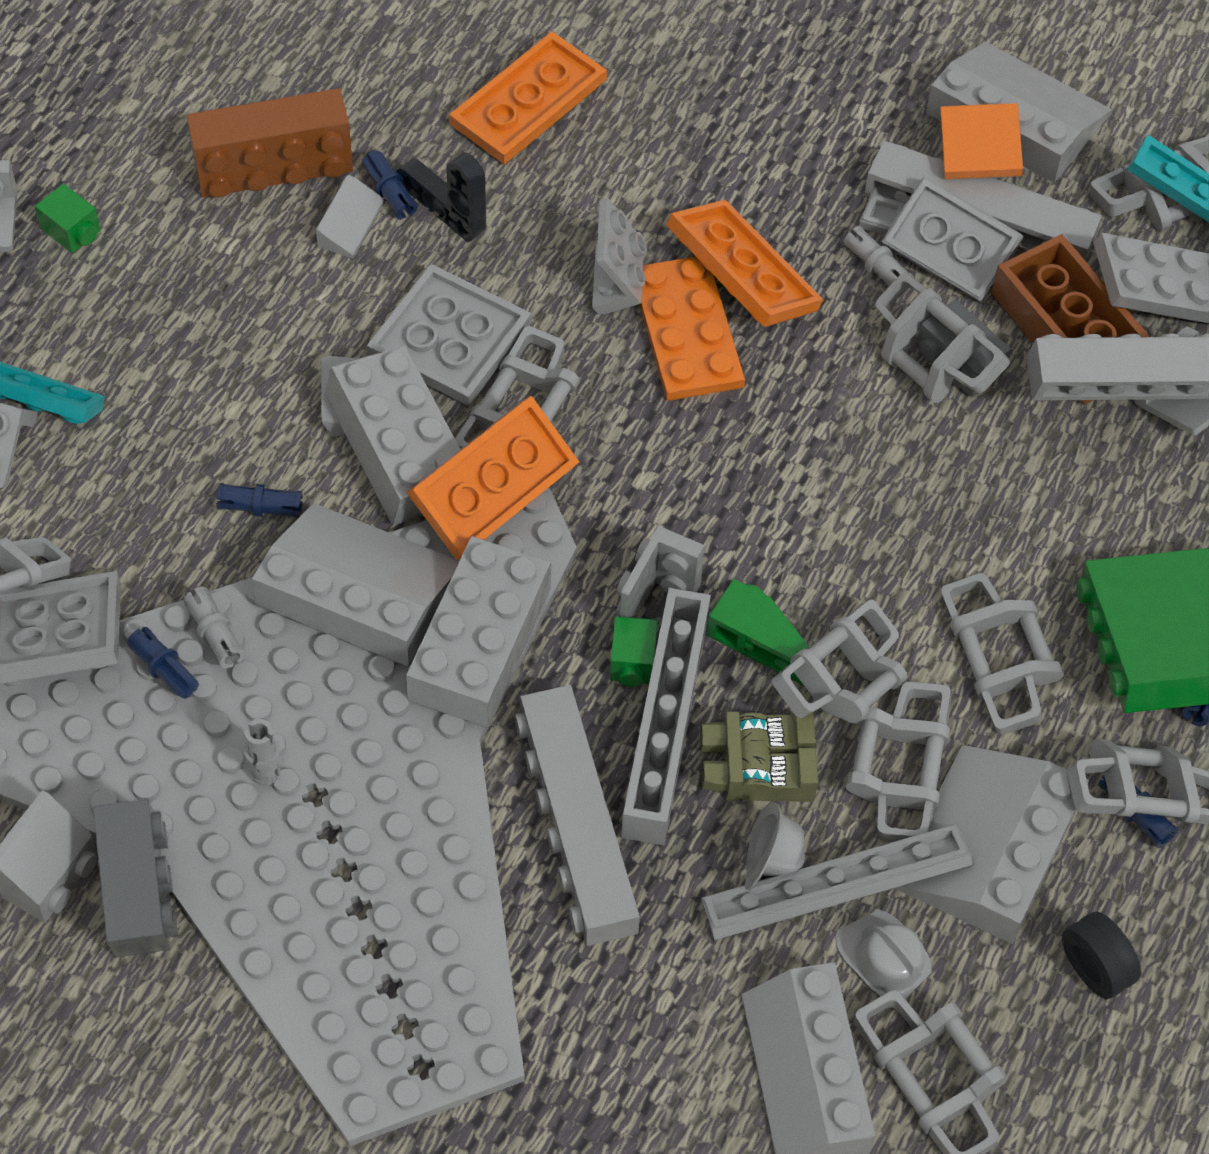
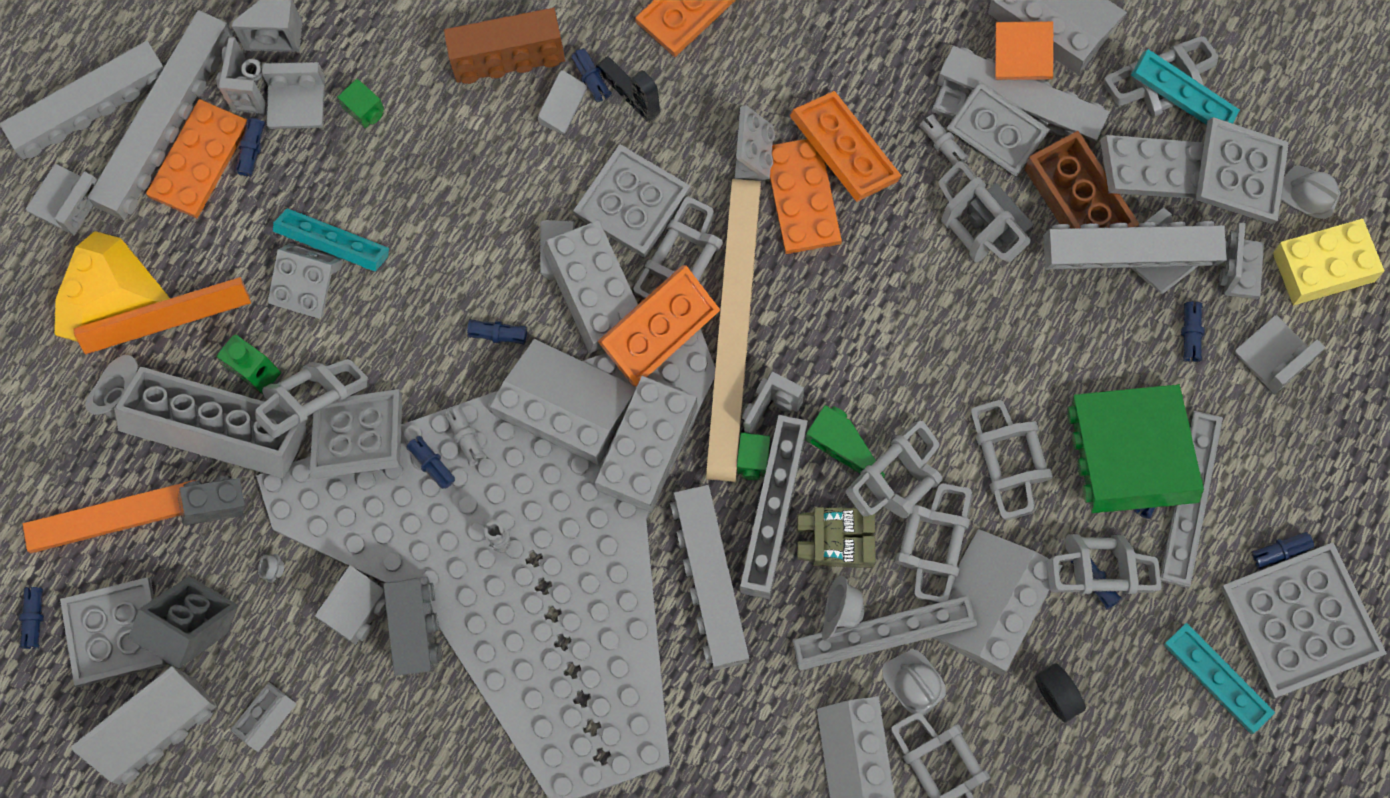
camera: 10 degrees right, 15 degrees up
none -> tan beam [706,179,761,482]

